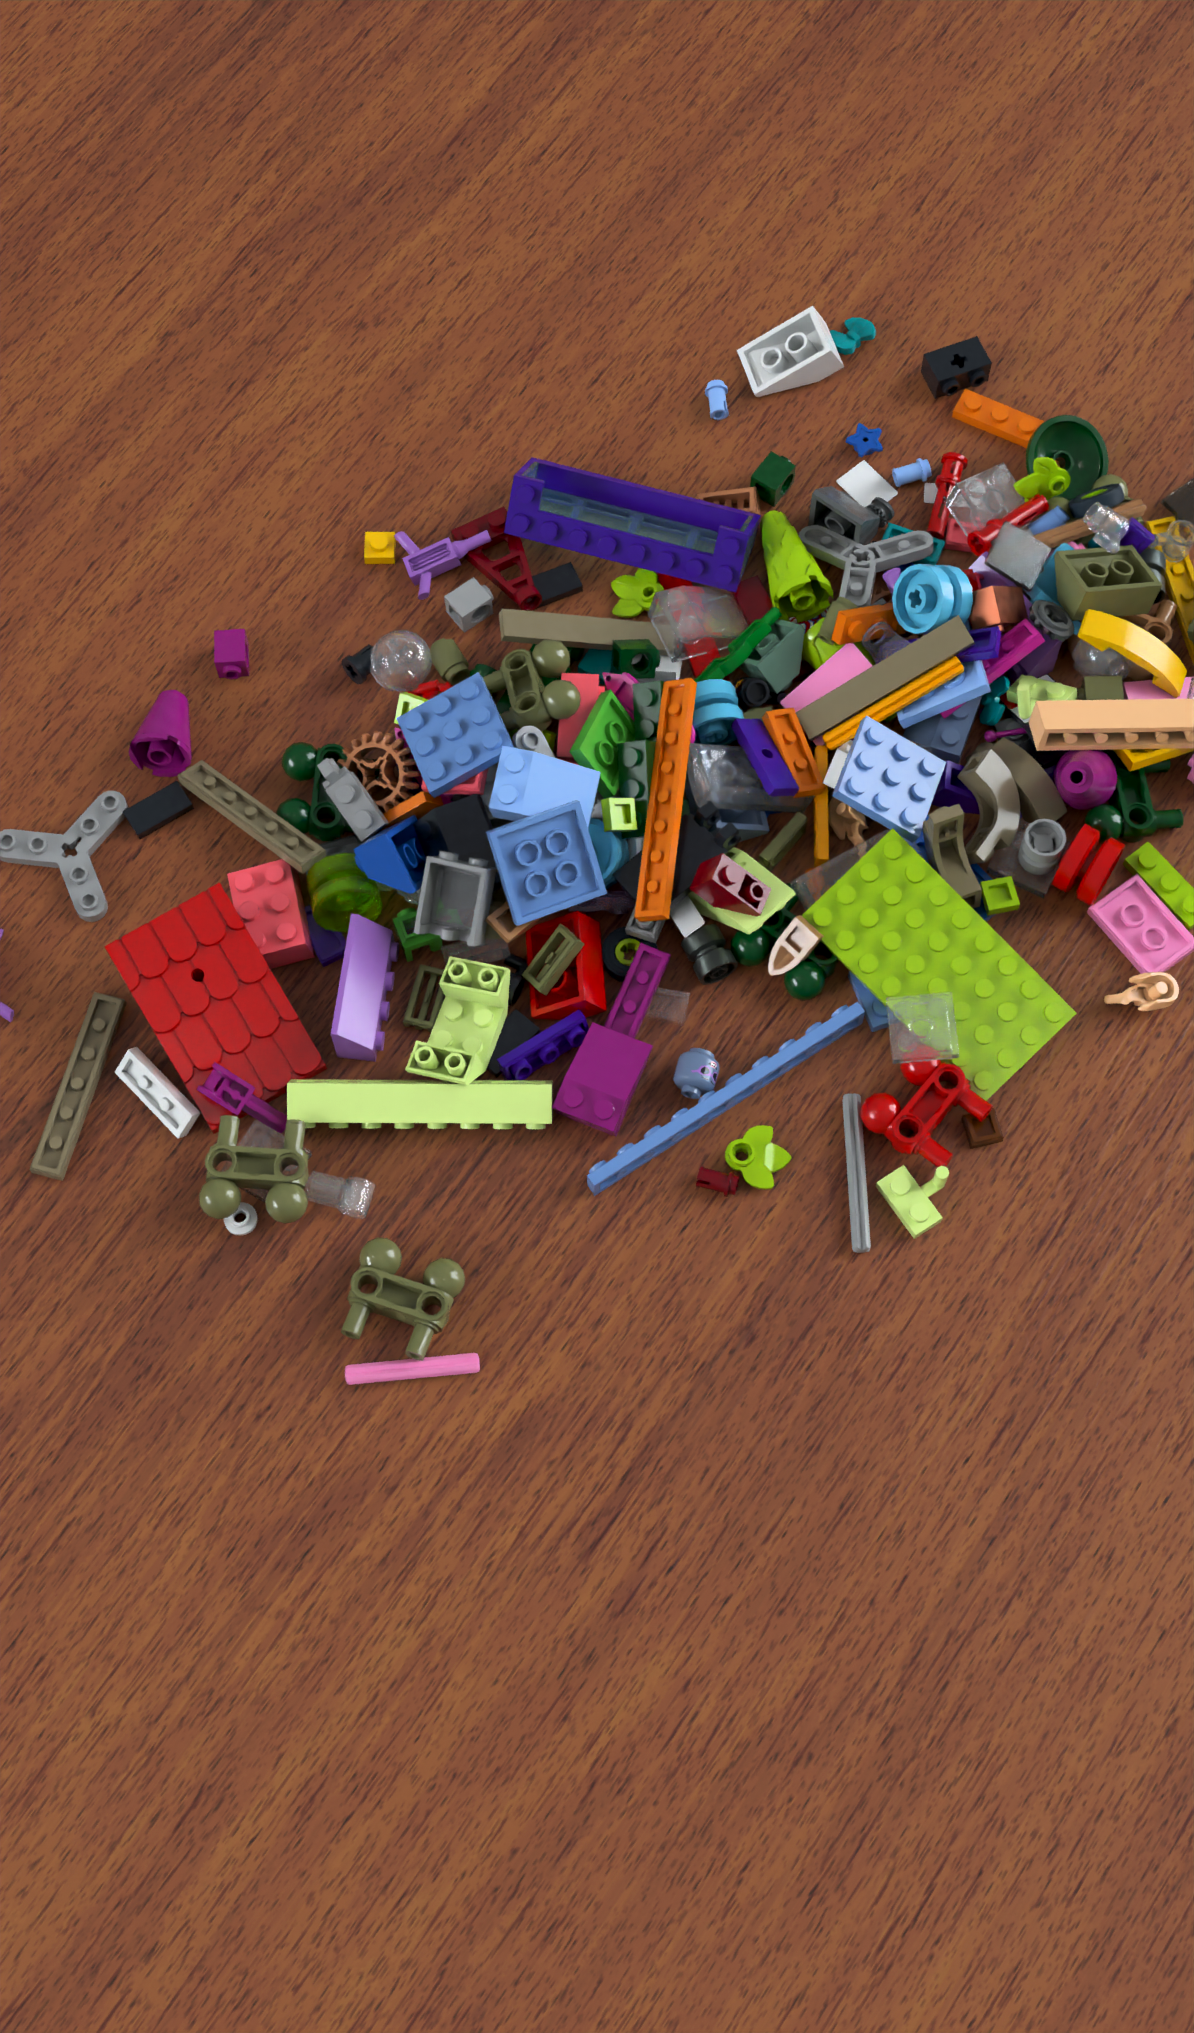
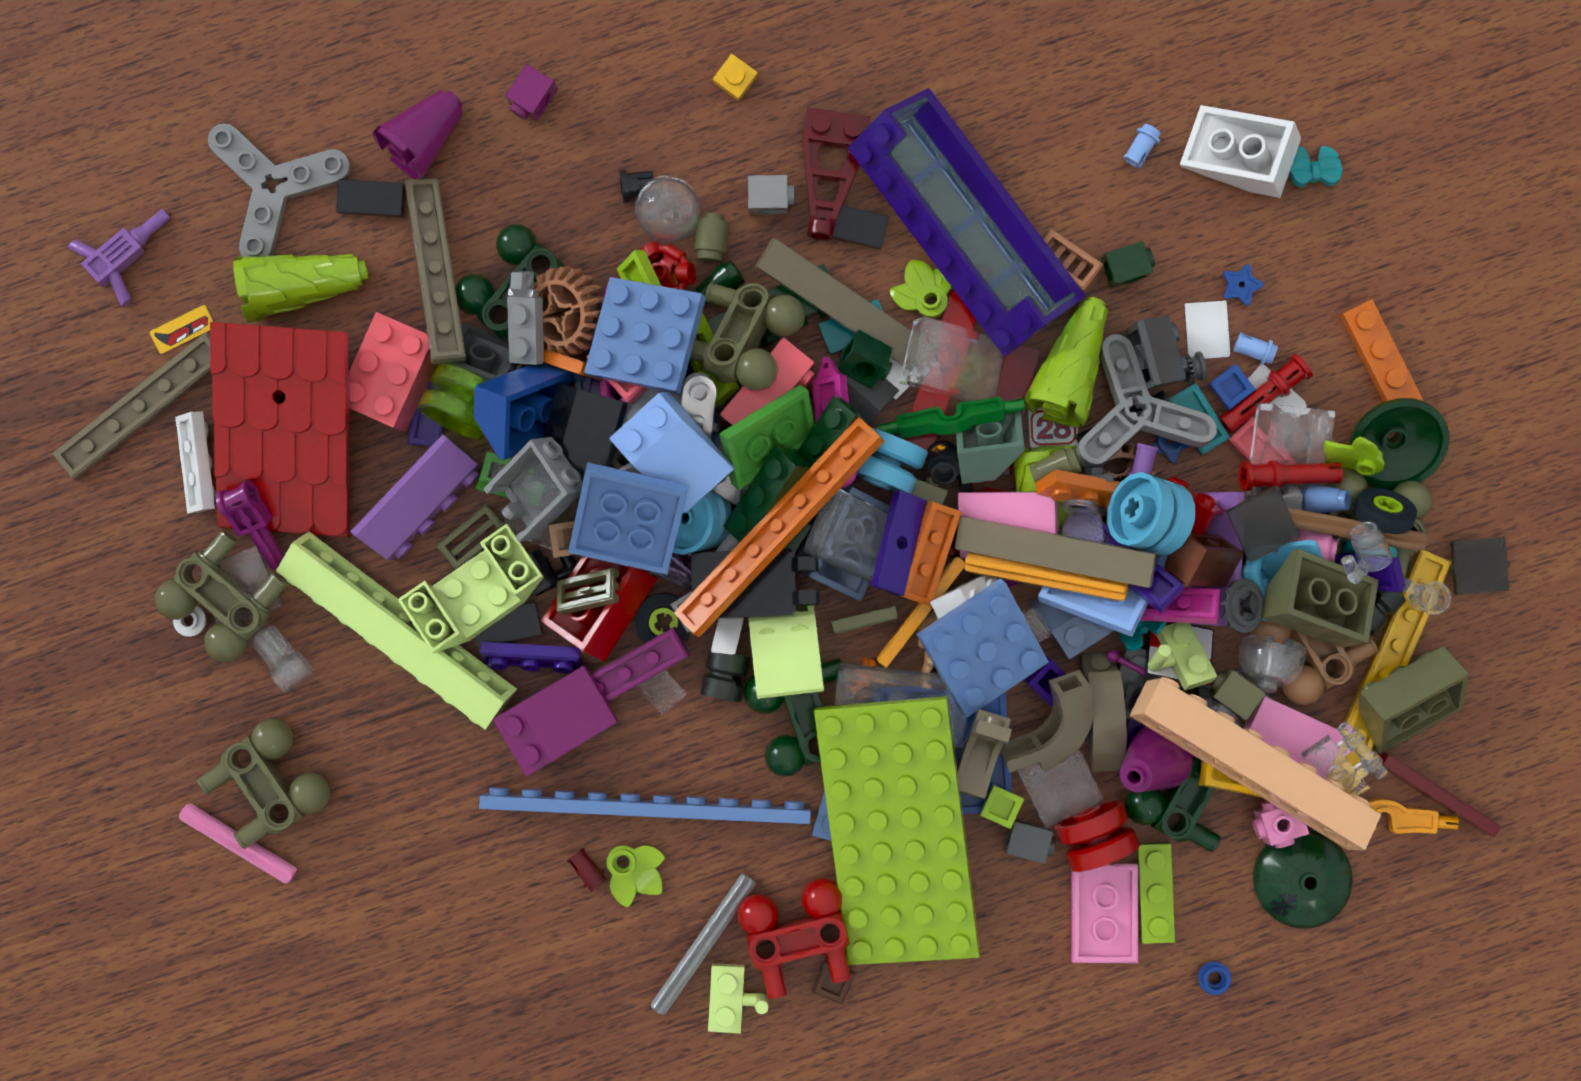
camera: 40 degrees right, 20 degrees up
medium lavender piece [394,530,492,600] -> none
lime plate [601,798,637,832] -> none
sand blue head [673,1048,720,1099] -> none
dark red slope [690,853,771,917] -> none
plate [768,915,824,976] -> none
clear plate [886,992,959,1064] -> none
black brick [921,336,992,399] -> none
light grey wheel [1018,818,1066,875] -> none
yellow slope [1078,609,1187,698] -> none
light nougat piece [1104,972,1179,1011] -> none
none -> yellow sticker [150,305,213,354]
none -> lime cone [233,254,369,323]
none -> dark grey brick [1003,819,1056,864]
none -> blue plate [1207,364,1256,410]

